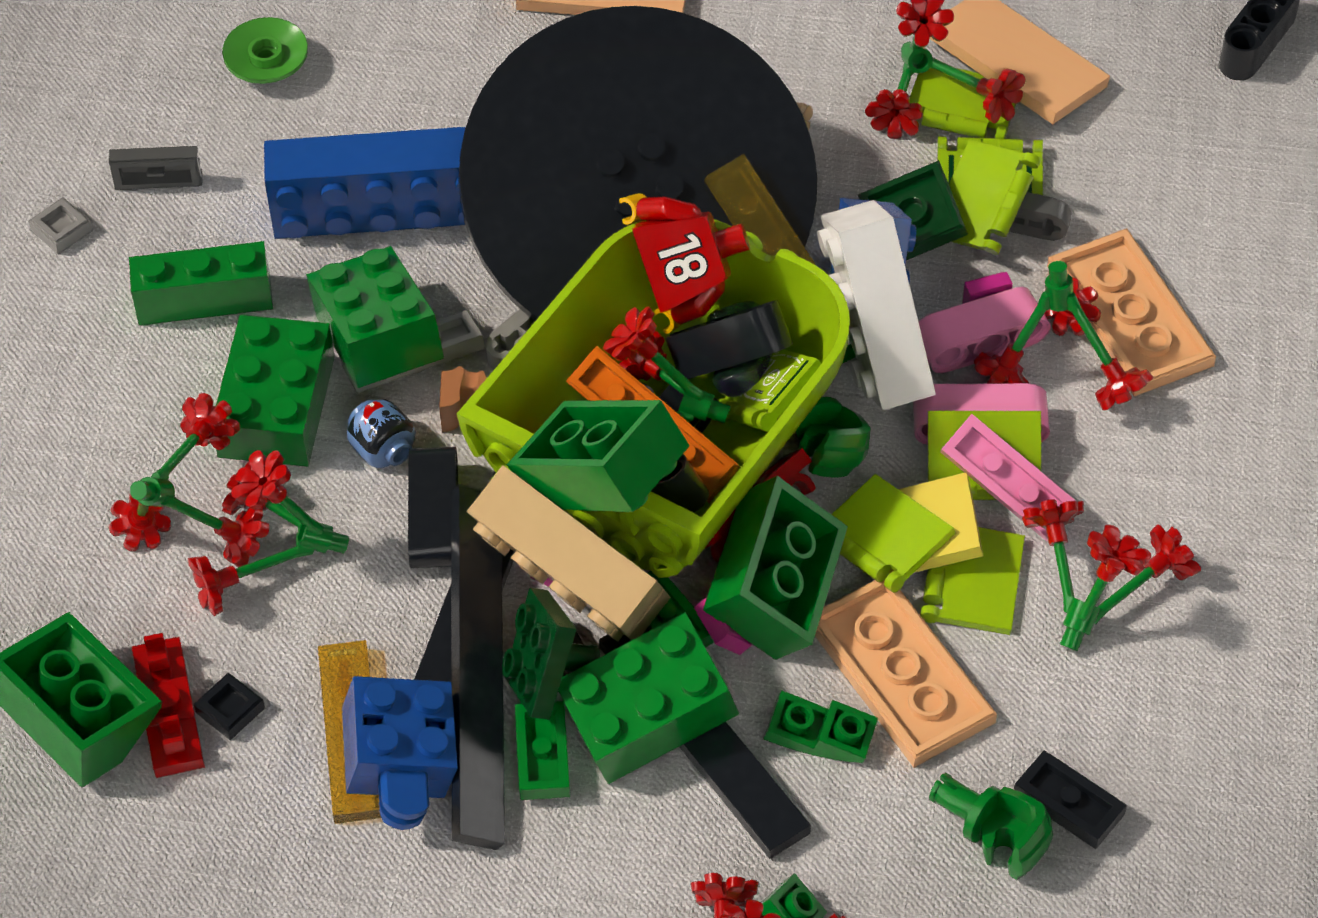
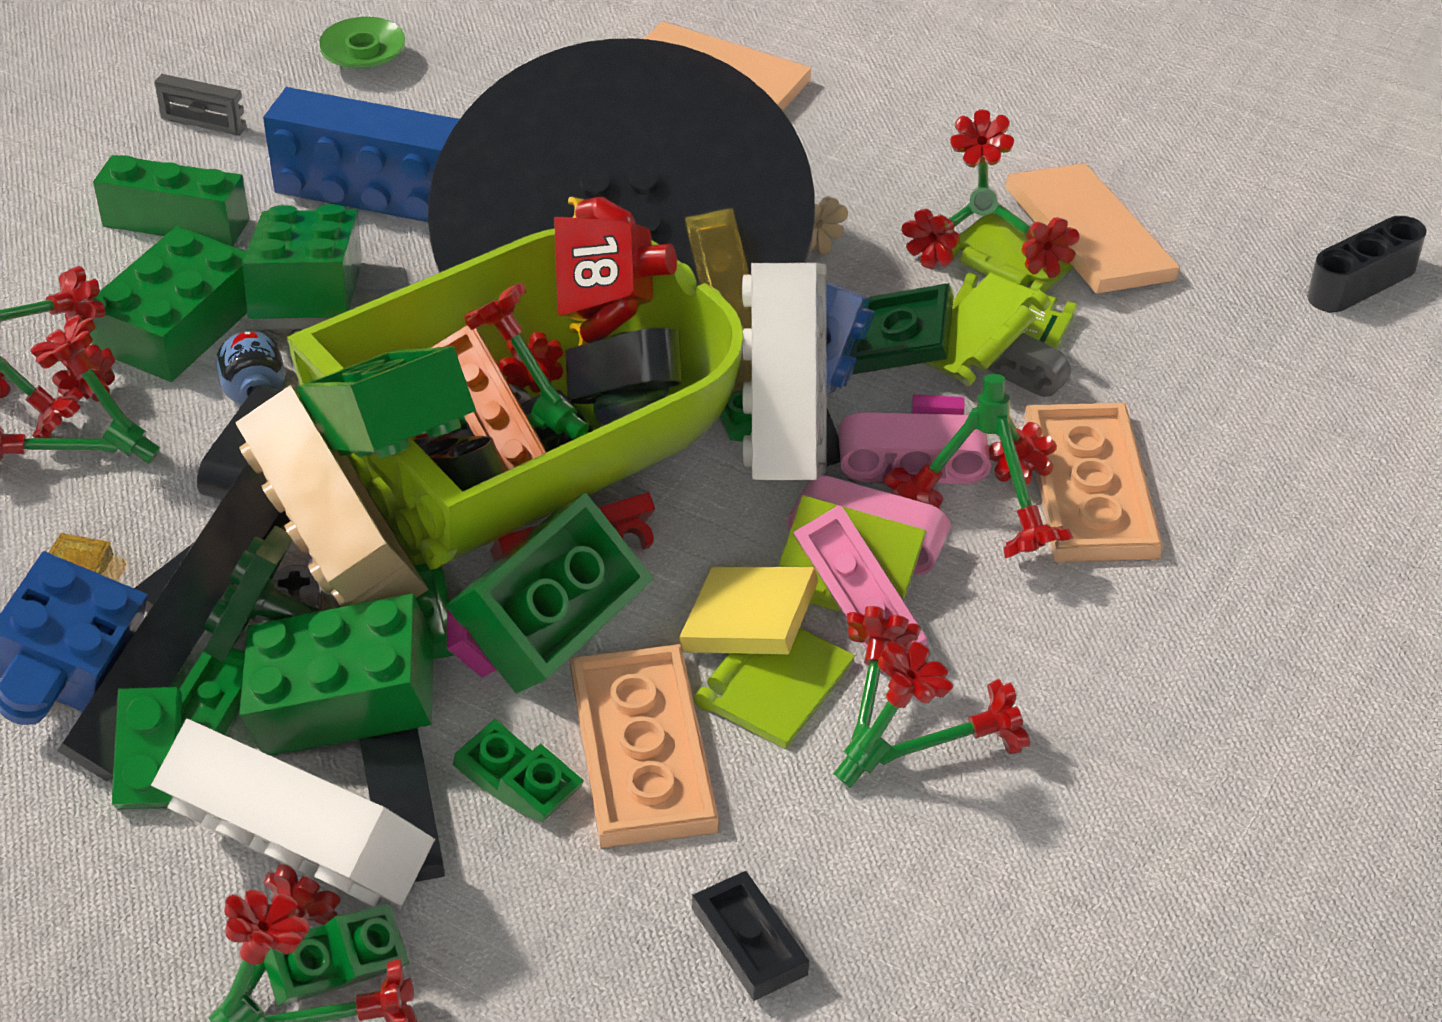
camera: 20 degrees right, 10 degrees down
light grey tile [28,197,93,255] -> none
green piece [794,396,871,478] -> none
lime piece [831,474,956,593] -> none
green piece [929,773,1053,880] -> none
none -> green plate [112,687,182,810]
none -> white brick [151,719,435,907]

